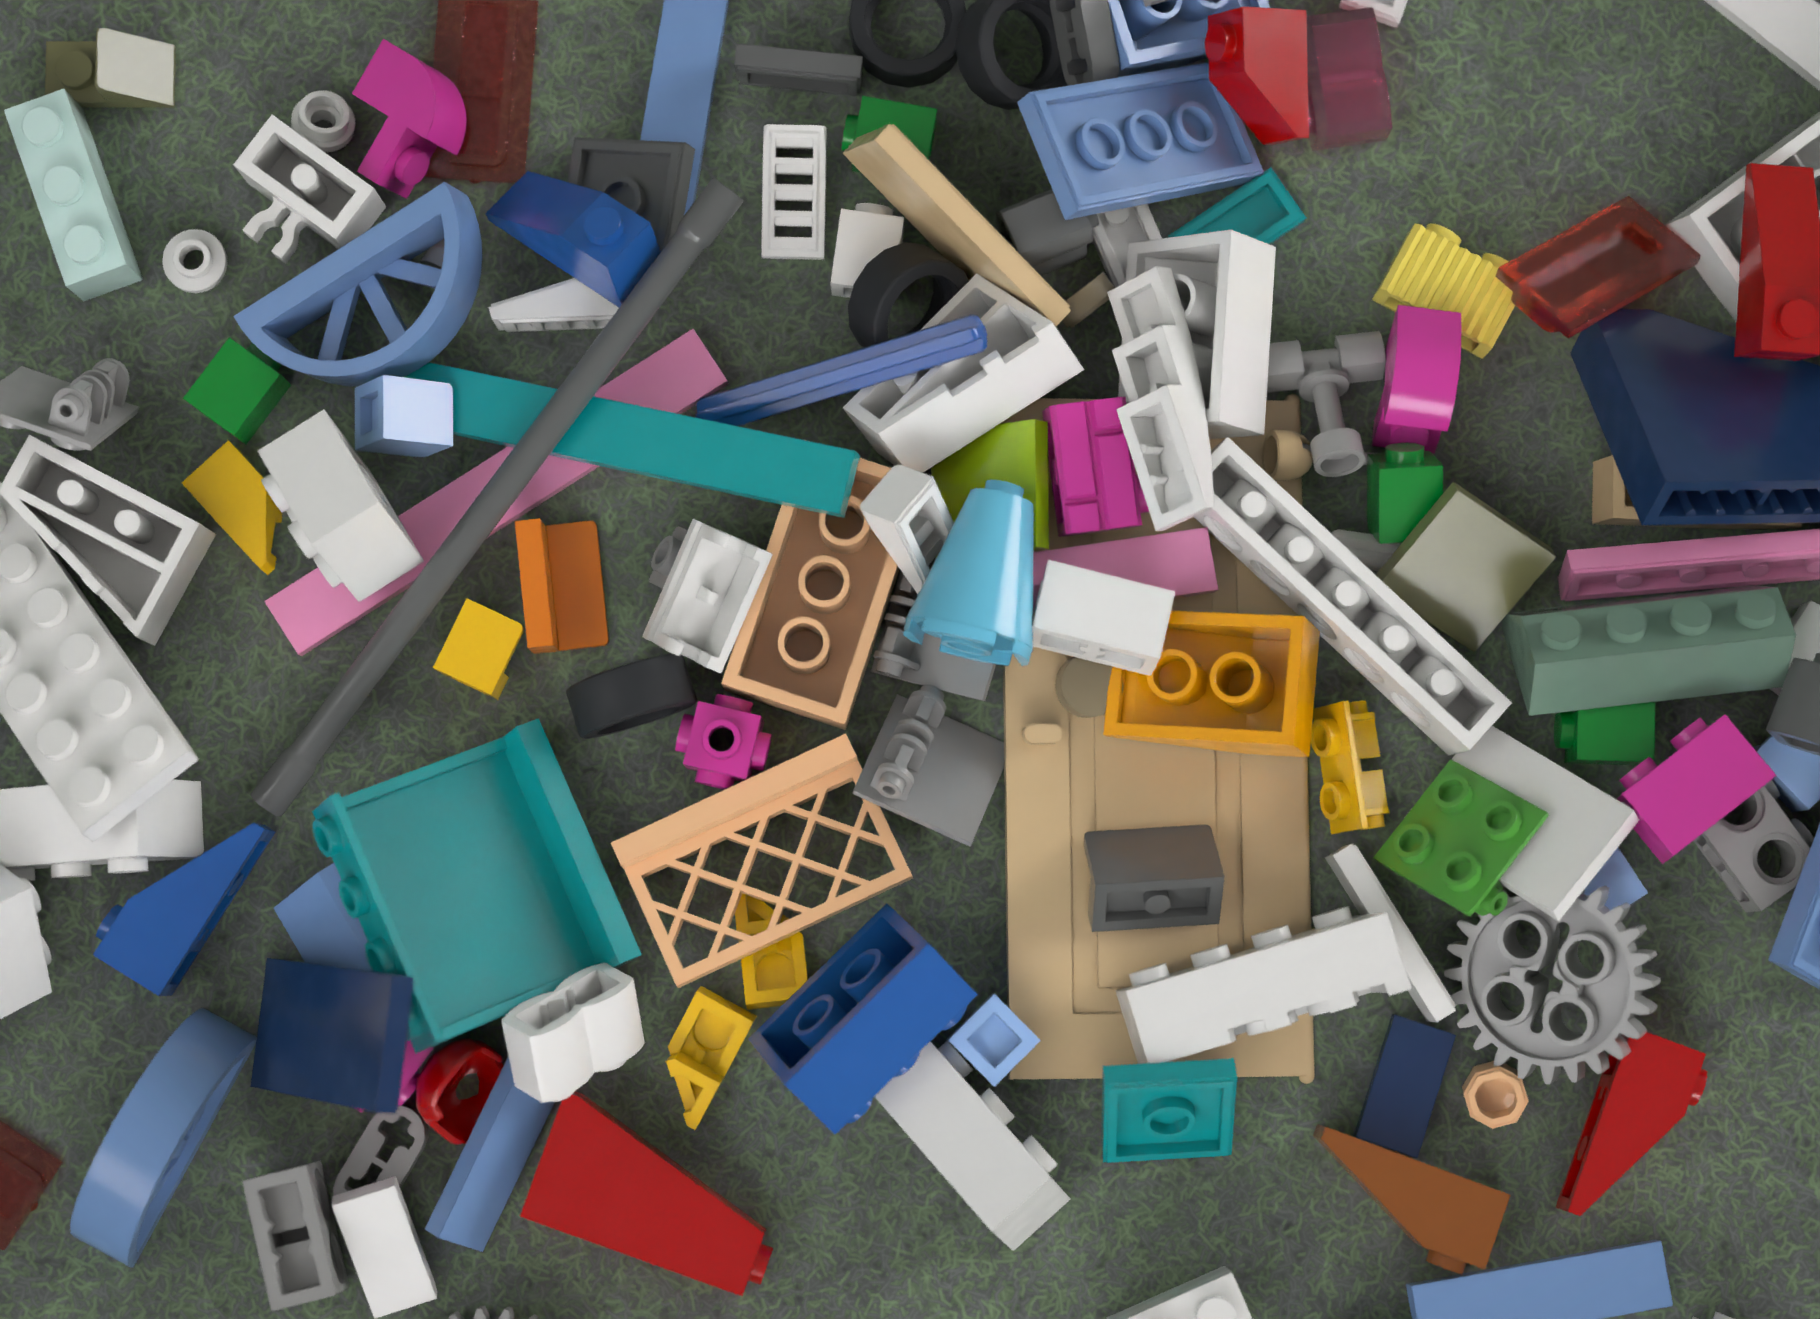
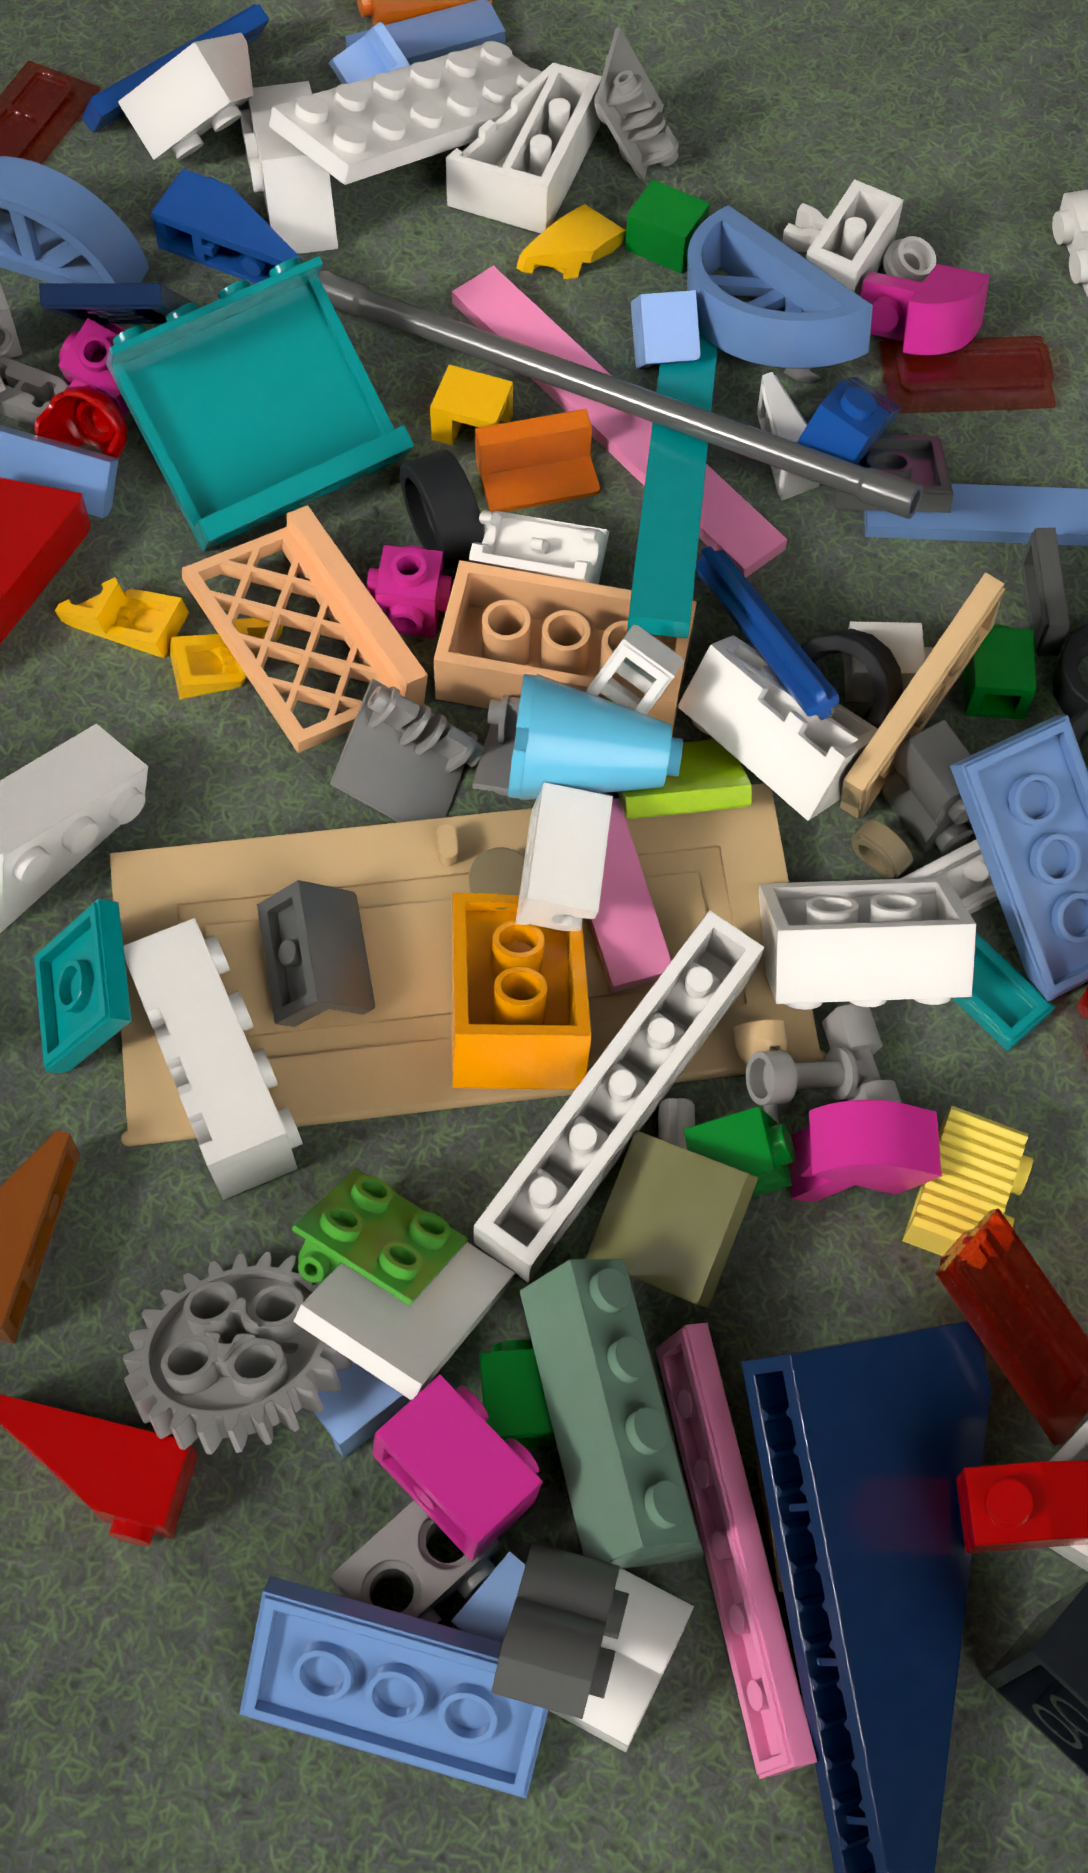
camera: 85 degrees right, 20 degrees down
light aqua brick [4,89,143,301] -> none
slope [45,28,176,108] -> none
white plate [163,229,228,293] -> none
white brick [258,410,424,602] -> none
white brick [502,963,645,1103] -> none
blue brick [748,903,978,1134] -> none
white slope [761,124,827,260] -> none
light blue panel [947,994,1041,1087] -> none
dark pink brick [1042,397,1149,537] -> none
white slope [1107,266,1214,531] -> none
yellow hinge [1311,700,1390,834] -> none
white tile [1325,844,1456,1022] -> none
dark blue tile [1353,1014,1456,1158] -> none
light nougat tile [1462,1061,1529,1129] -> none

